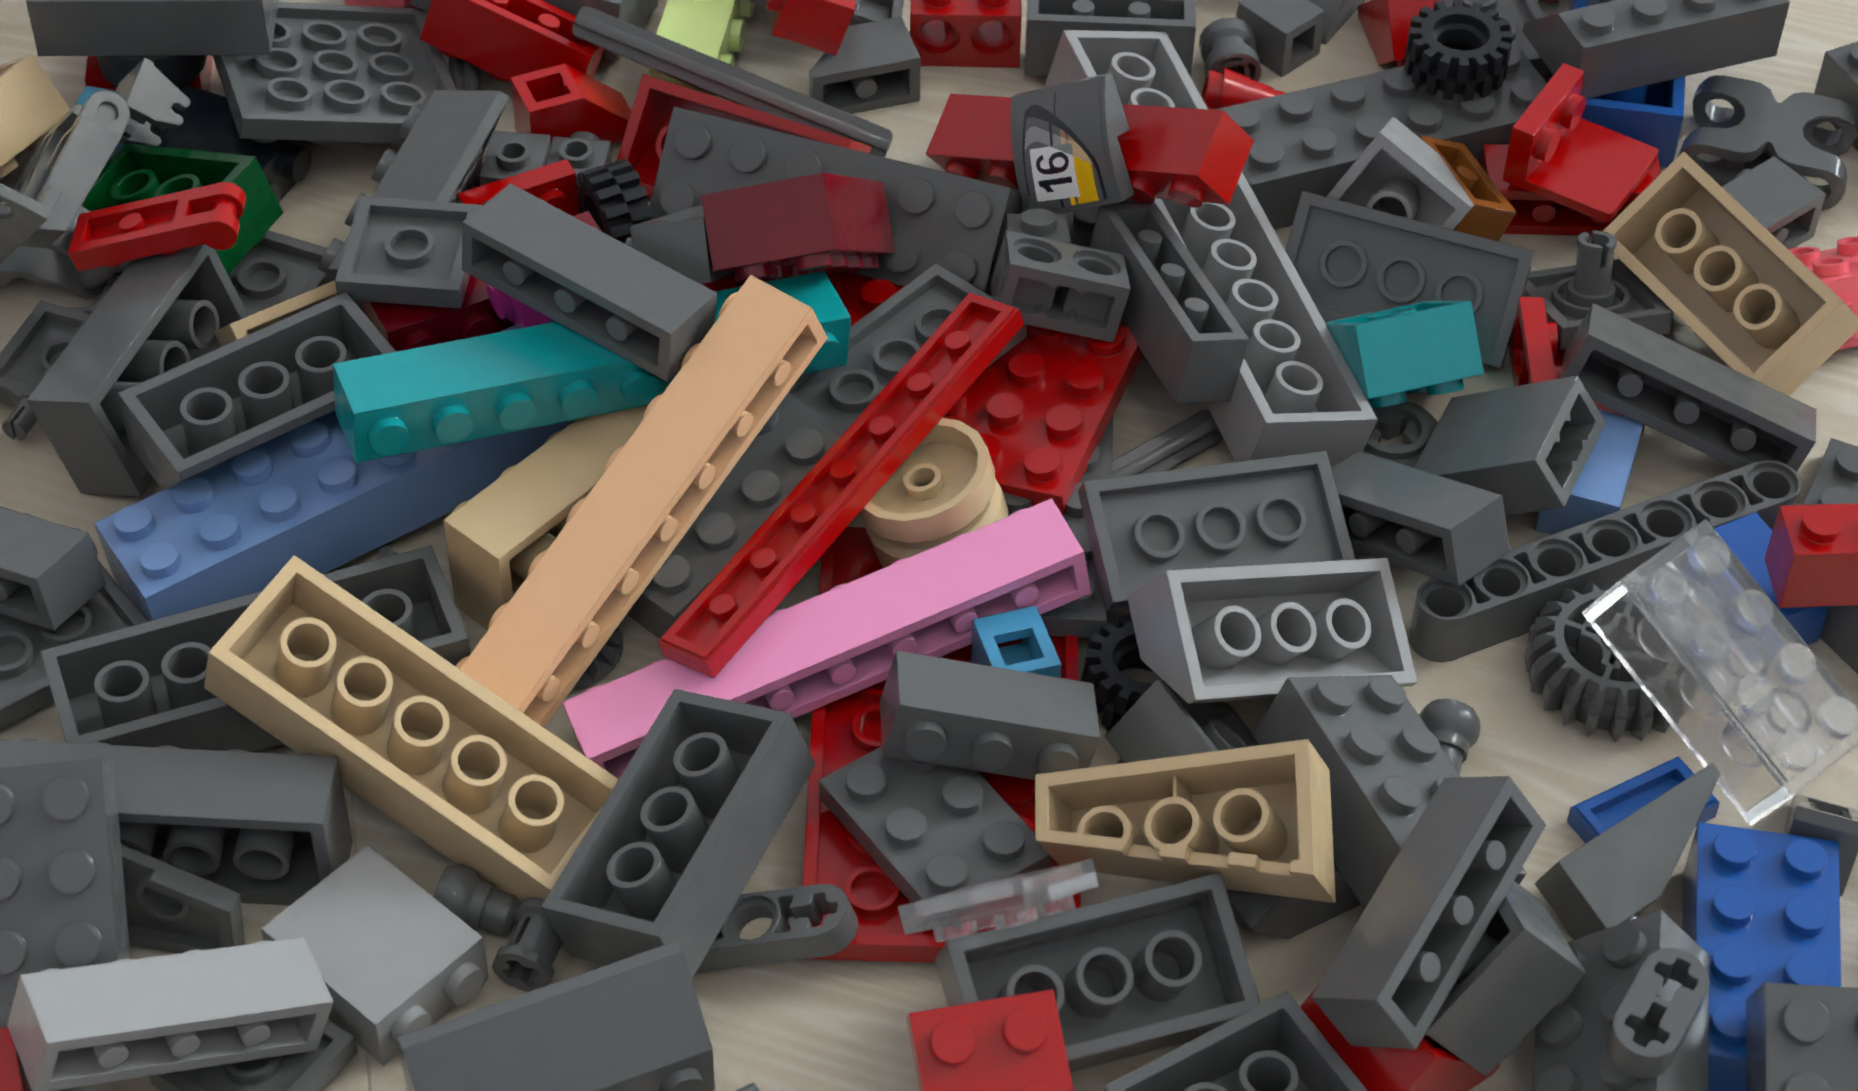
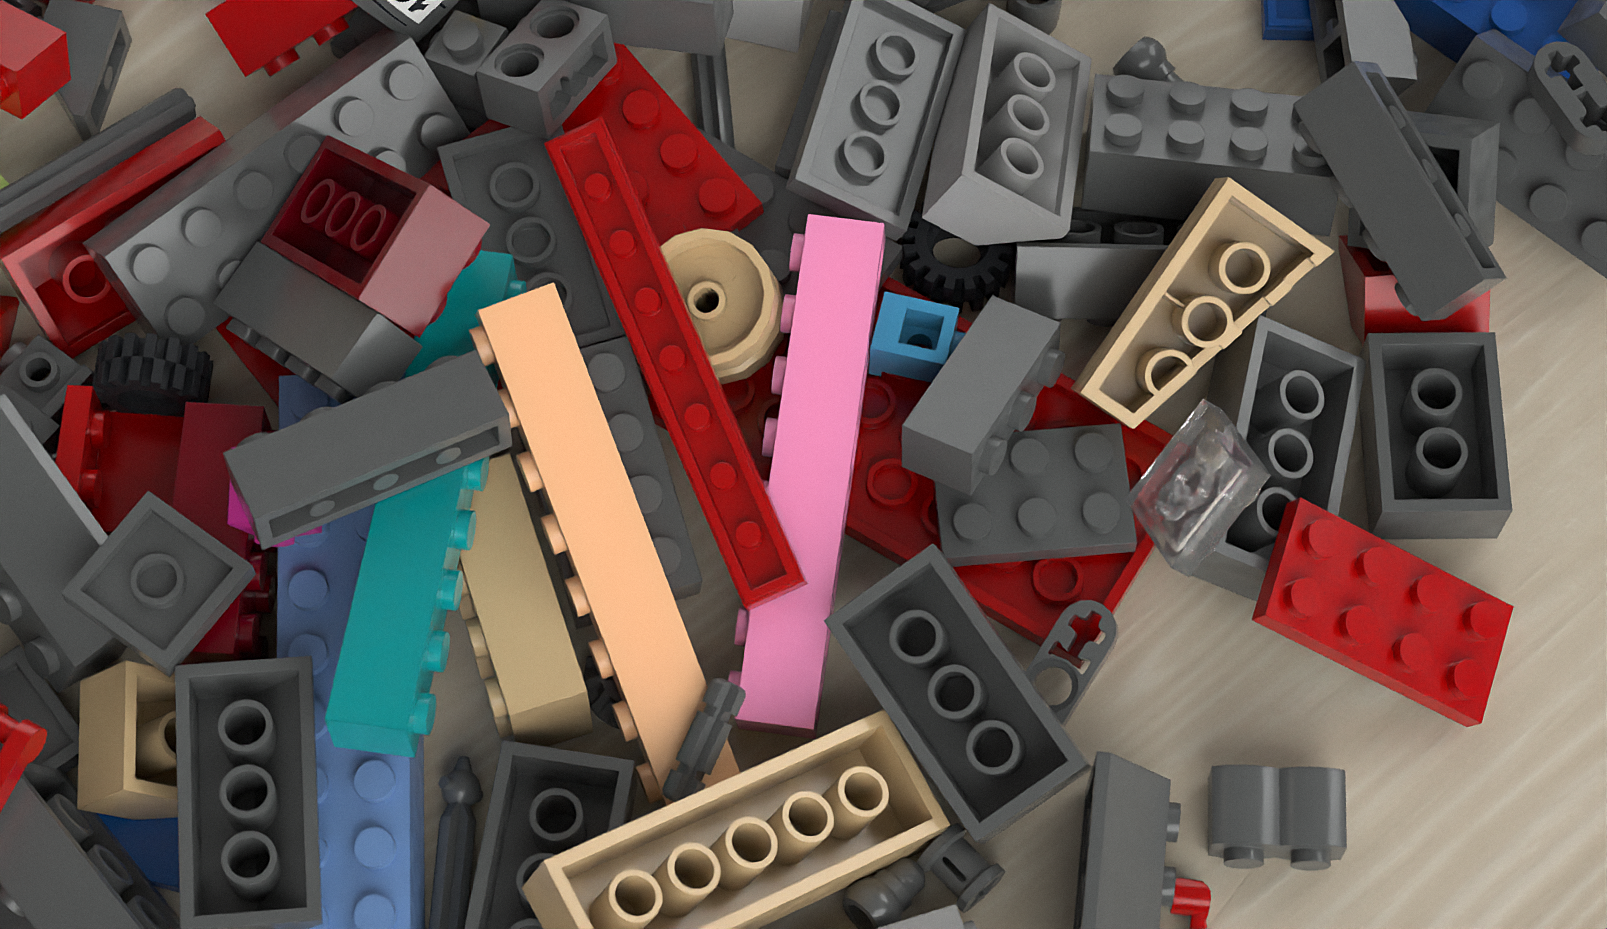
camera: 60 degrees left, 20 degrees up
none -> dark grey axle [662,678,746,802]

